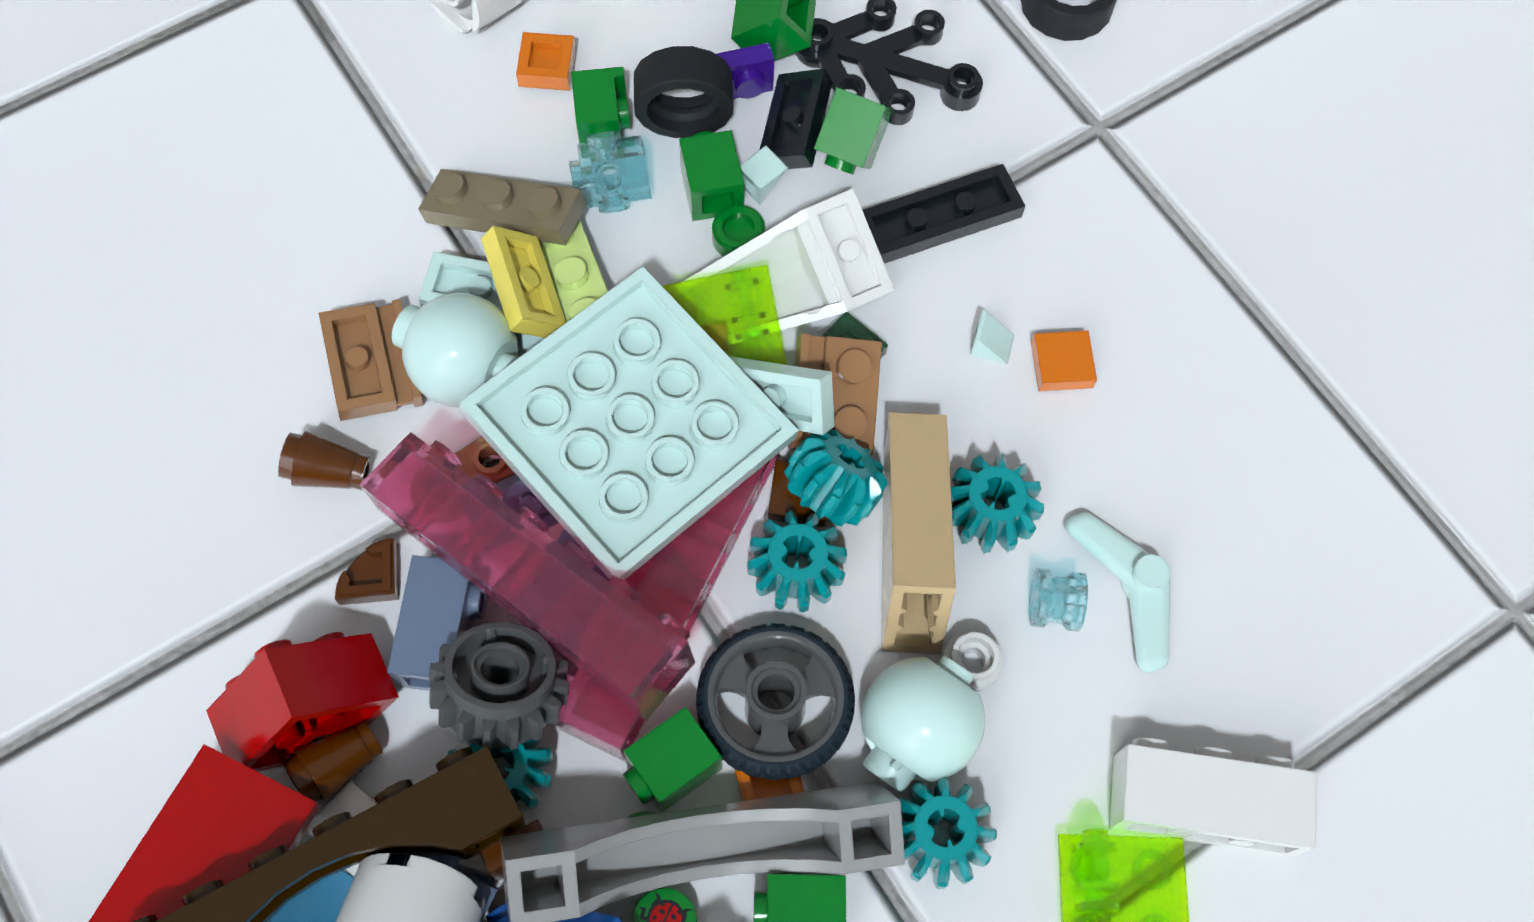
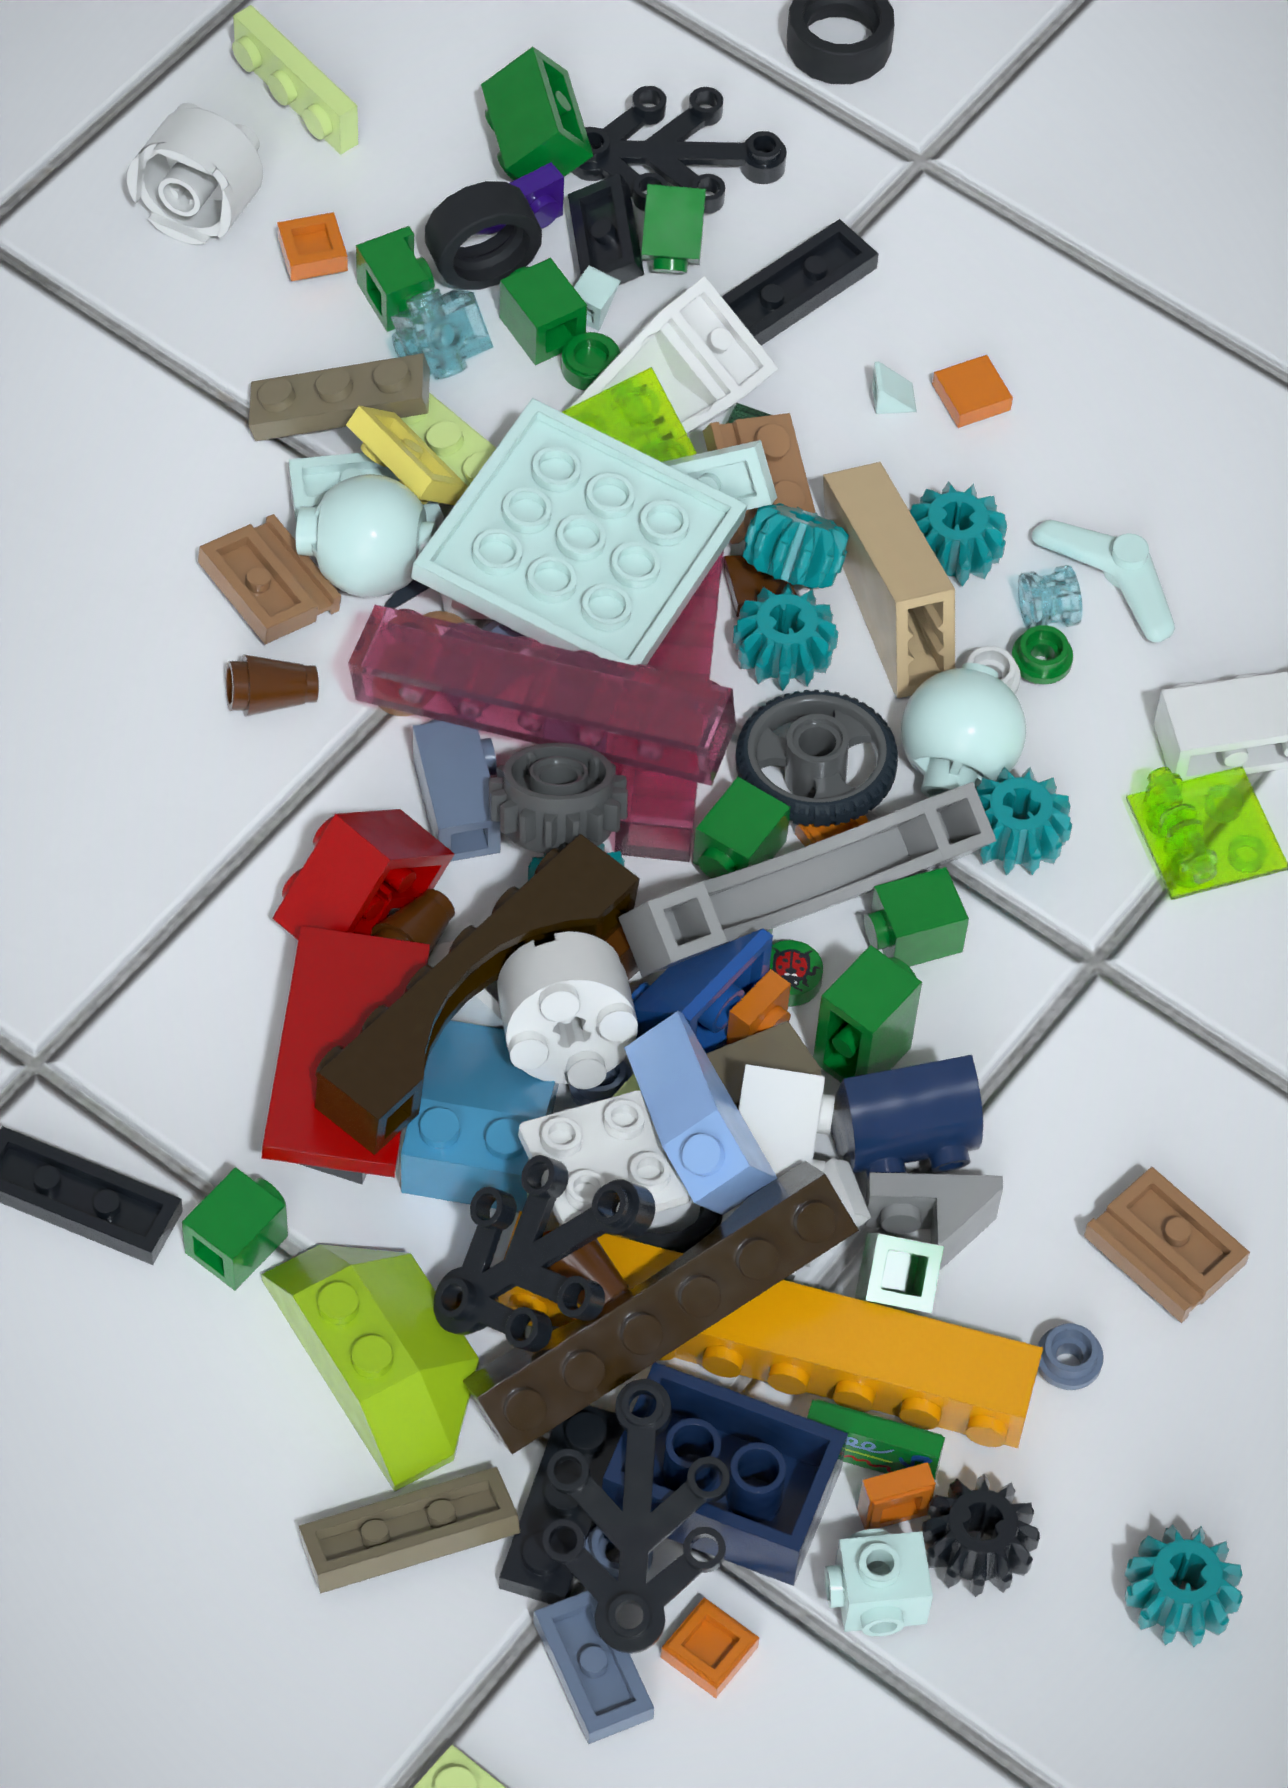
camera: 20 degrees left, 10 degrees down
reddish brown tile [335,538,399,605] -> none
none -> green plate [1012,625,1073,684]

